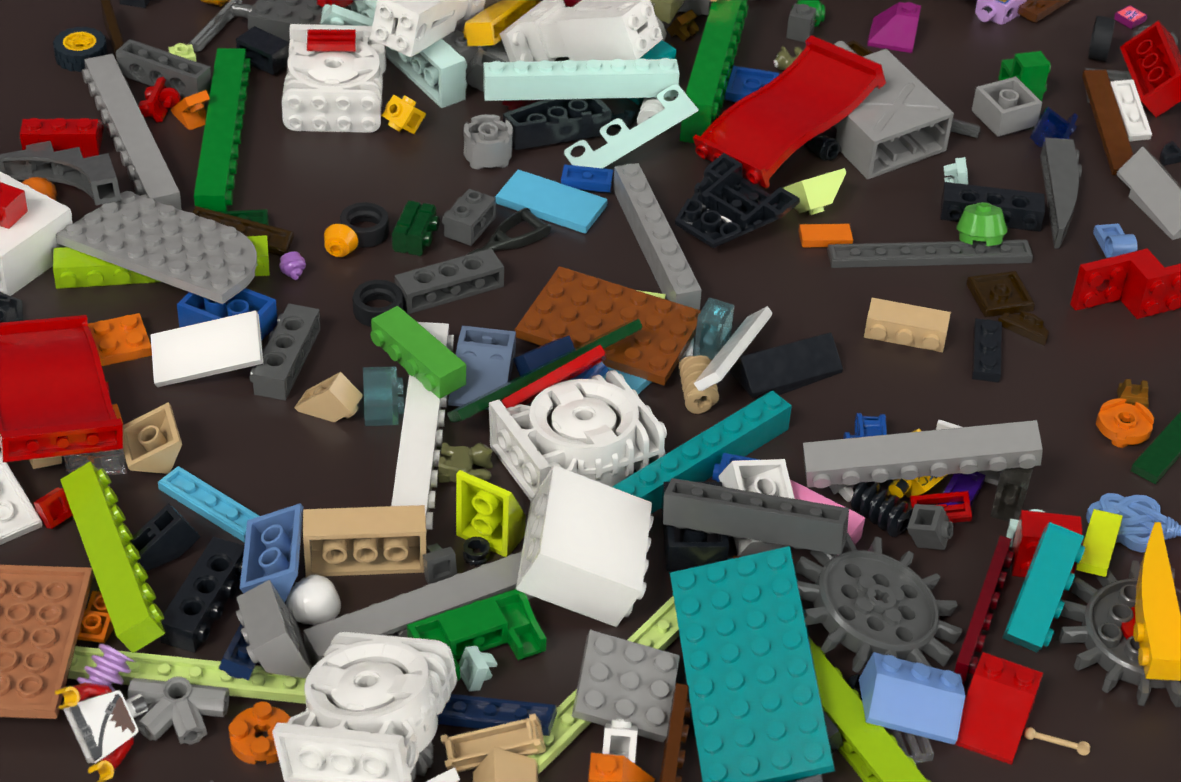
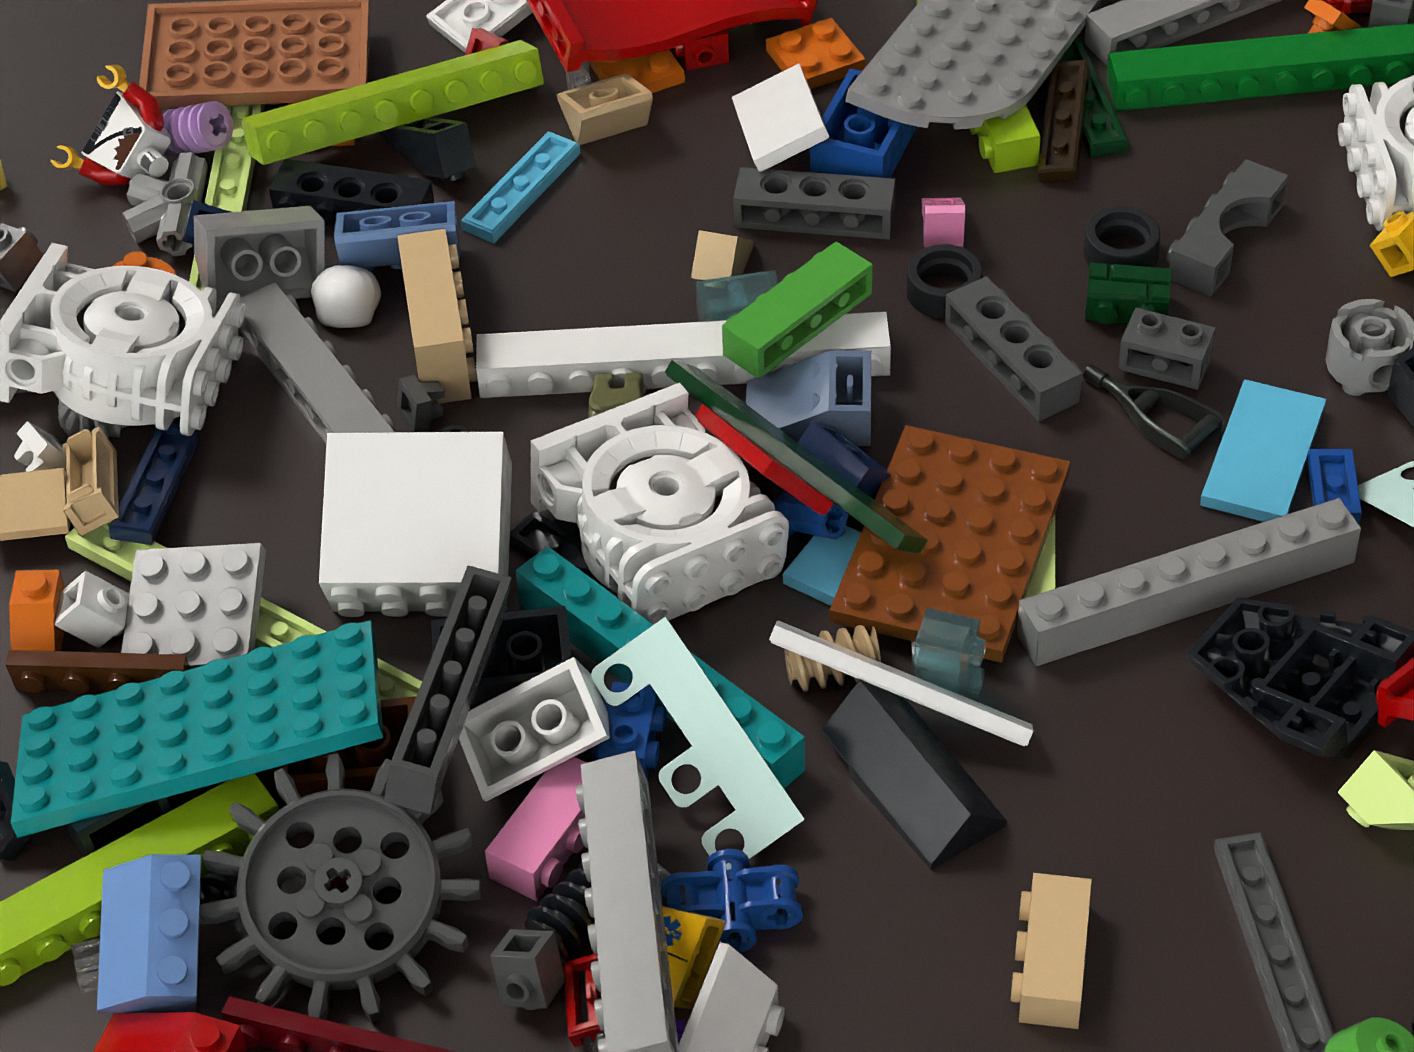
camera: 90 degrees right, 5 degrees up
medium lavender plate [279,252,306,280] -> none
light orange cone [324,224,358,257] -> none
green bracket [407,589,547,681] -> none
neon yellow slope [456,470,526,557] -> none
light aqua tile [459,646,497,692] -> none
orange tile [799,224,853,247] -> none
none -> light aqua piece [591,617,805,870]
none -> bright pink slope [922,198,965,248]
none -> dark grey arch [1167,159,1288,297]

